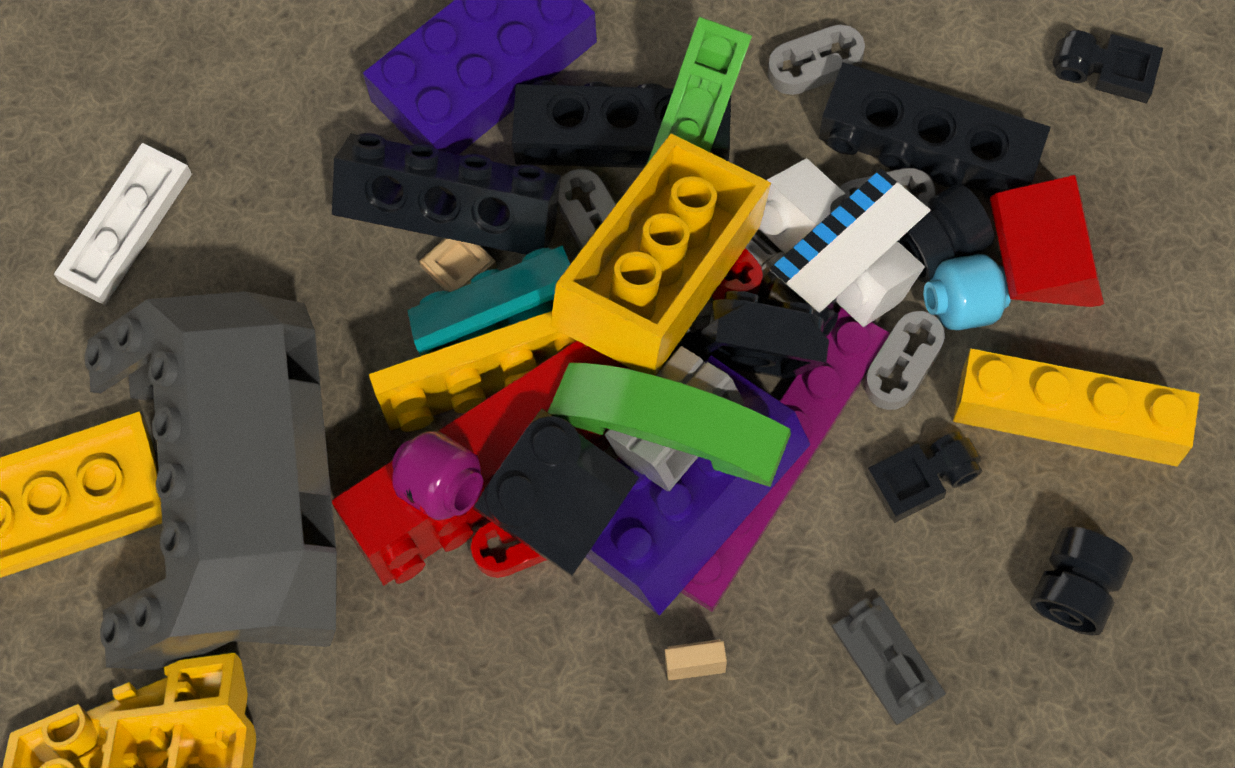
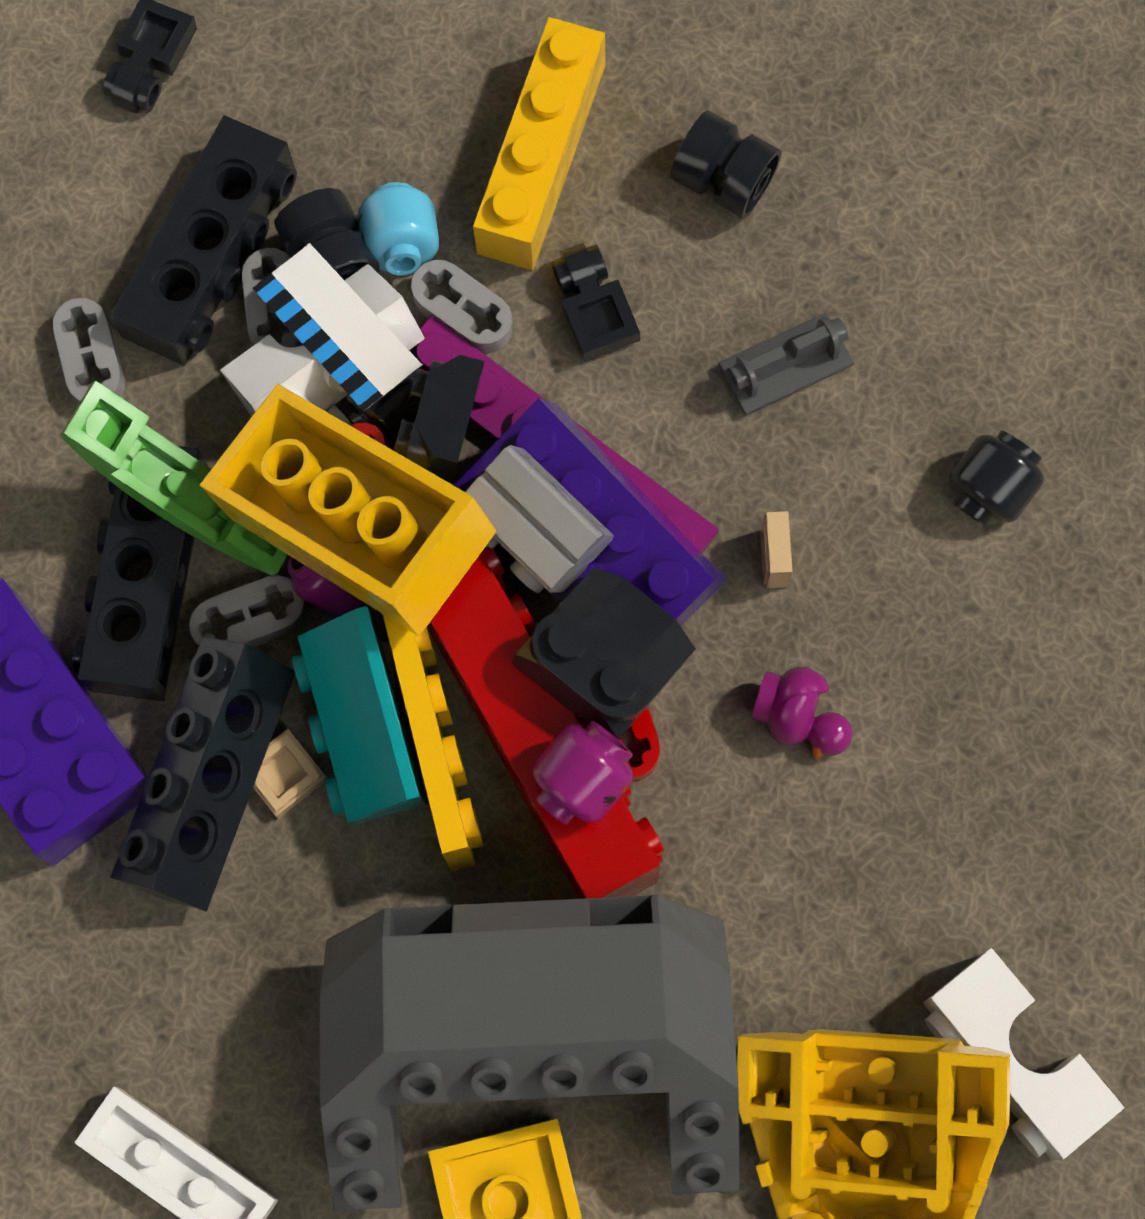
camera: 85 degrees left, 5 degrees up
bright green slope [548,363,791,487] -> none
red slope [990,175,1104,307] -> none
none -> magenta animal [752,666,853,760]

